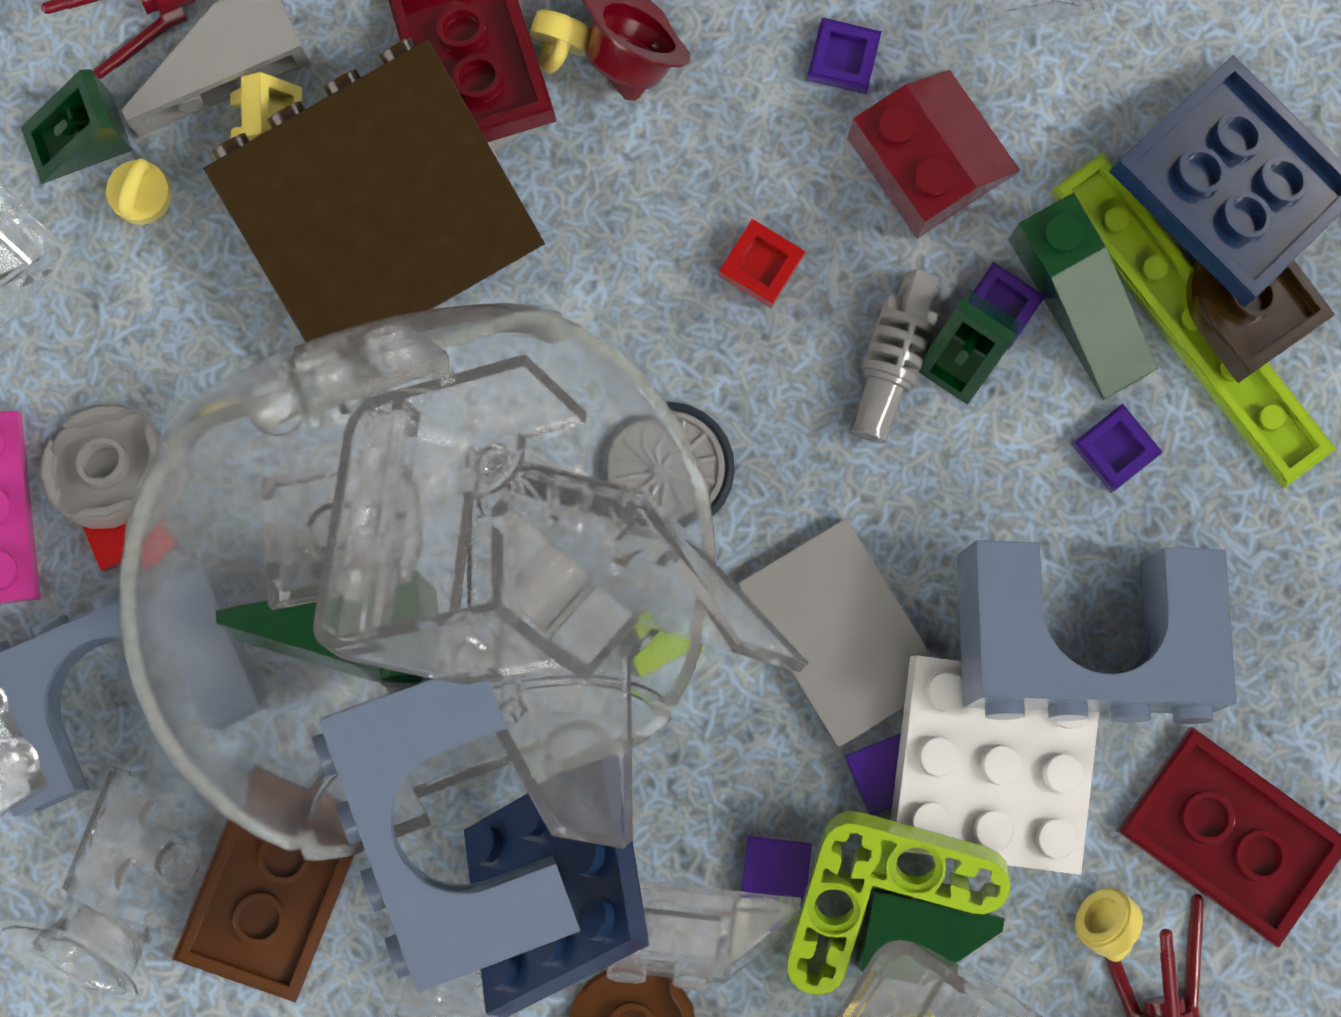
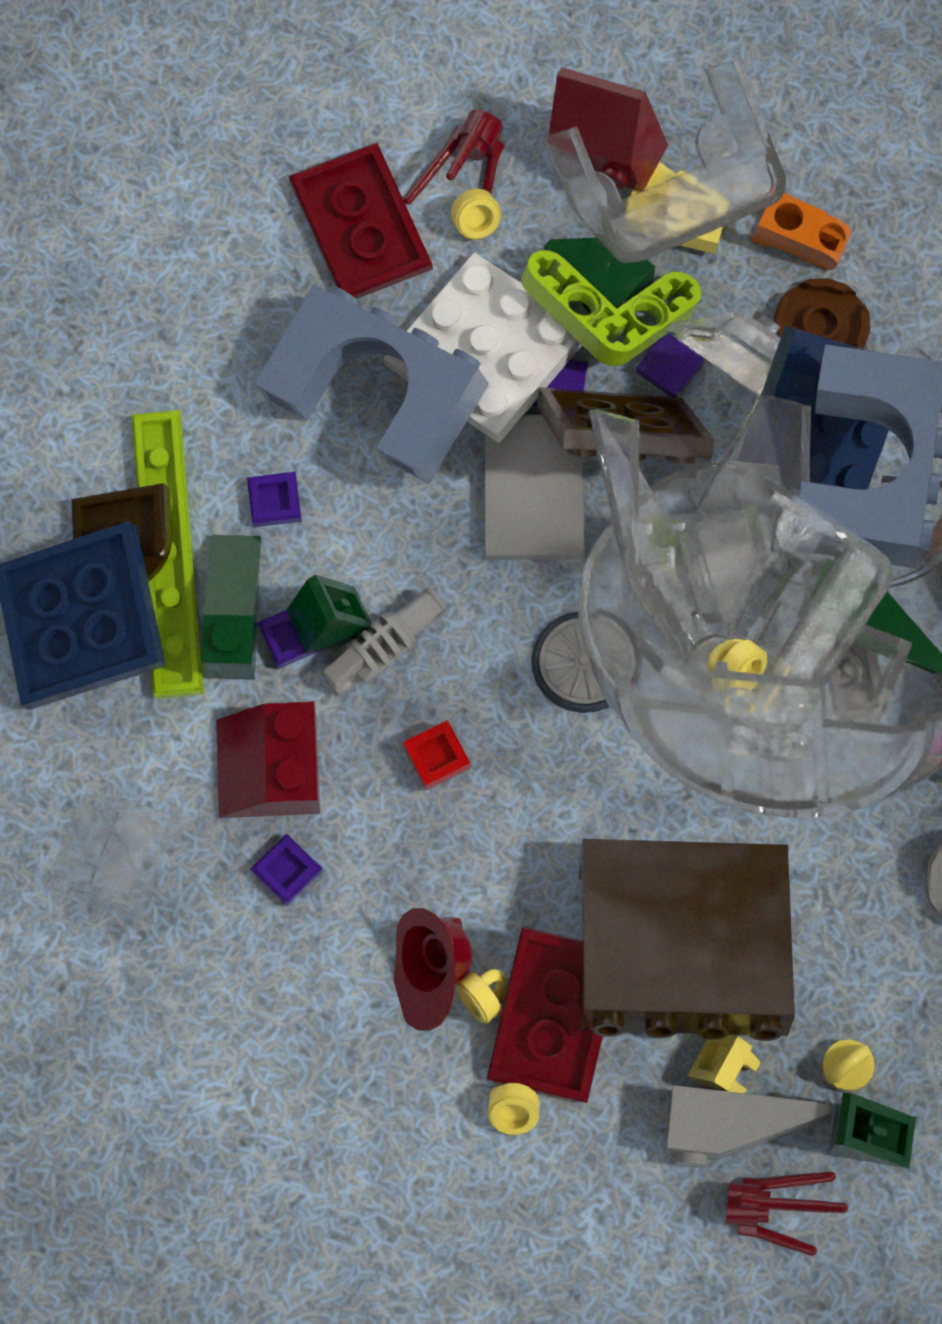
camera: 150 degrees left, 10 degrees down
none -> dark brown plate [537,387,714,464]
none -> light yellow tile [707,639,767,694]

